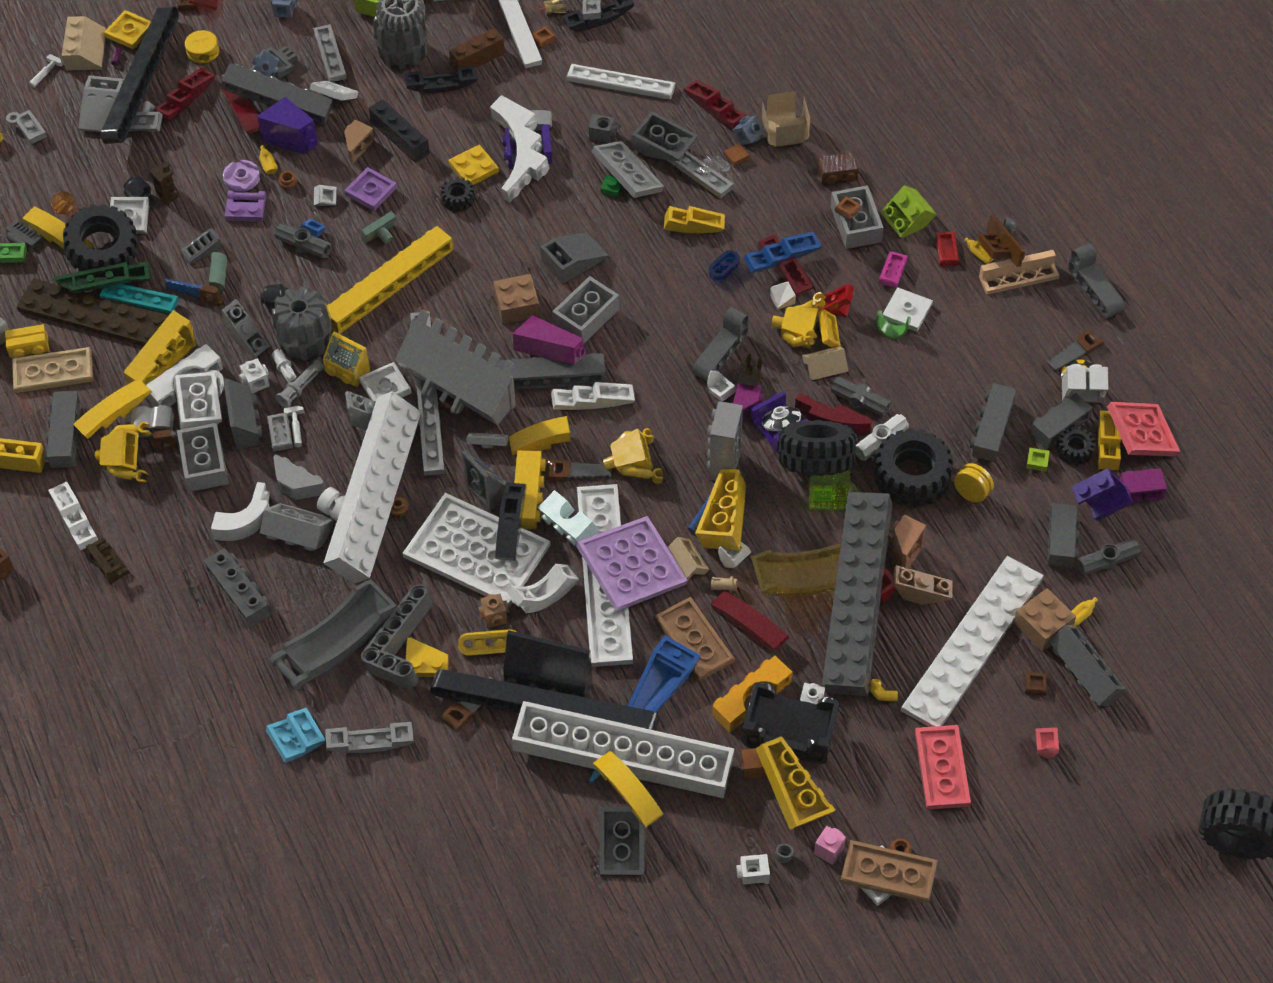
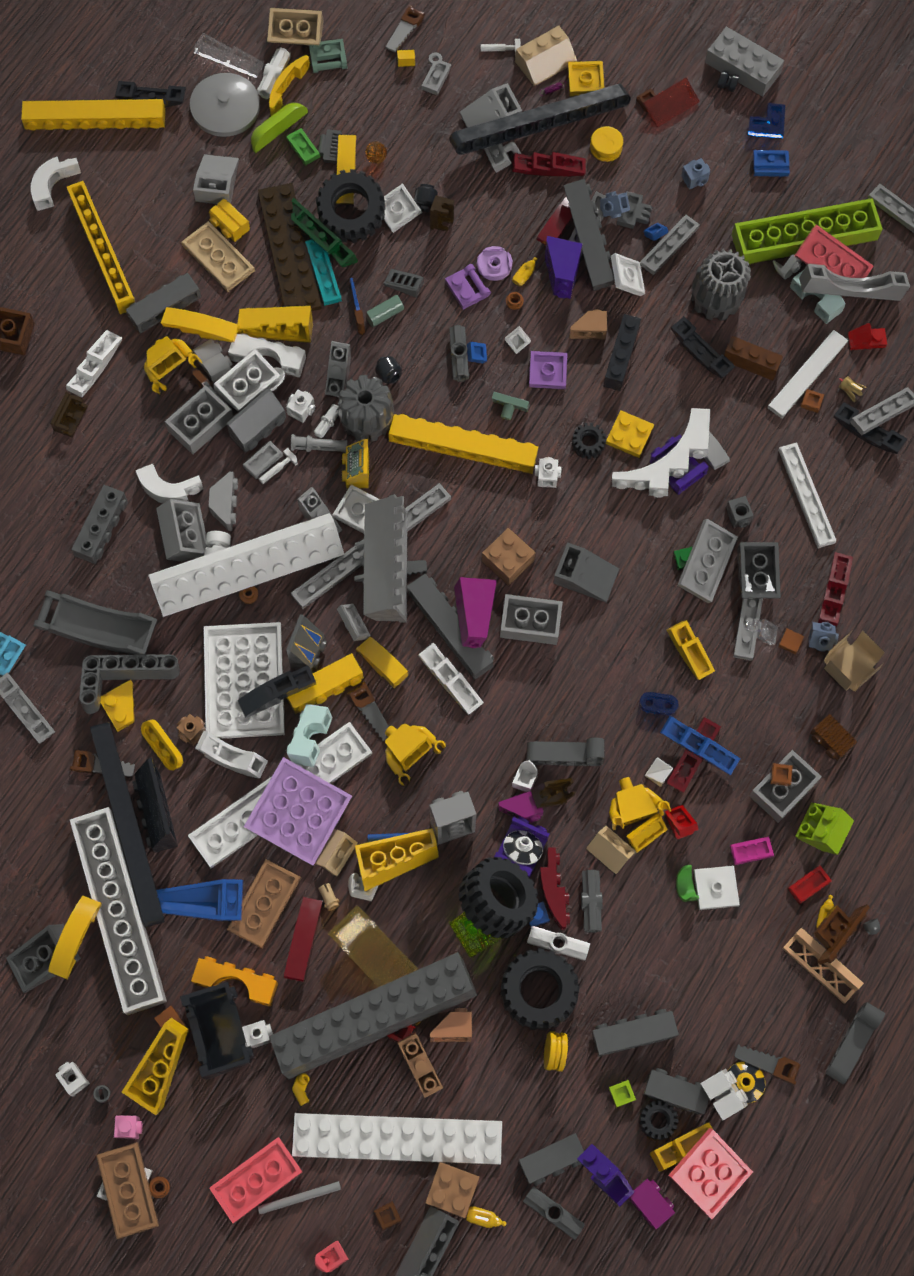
camera: 55 degrees right, 15 degrees up
none -> light grey bar [258,1181,341,1214]
none -> white brick [535,457,561,488]
none -> blue tile [643,223,669,241]

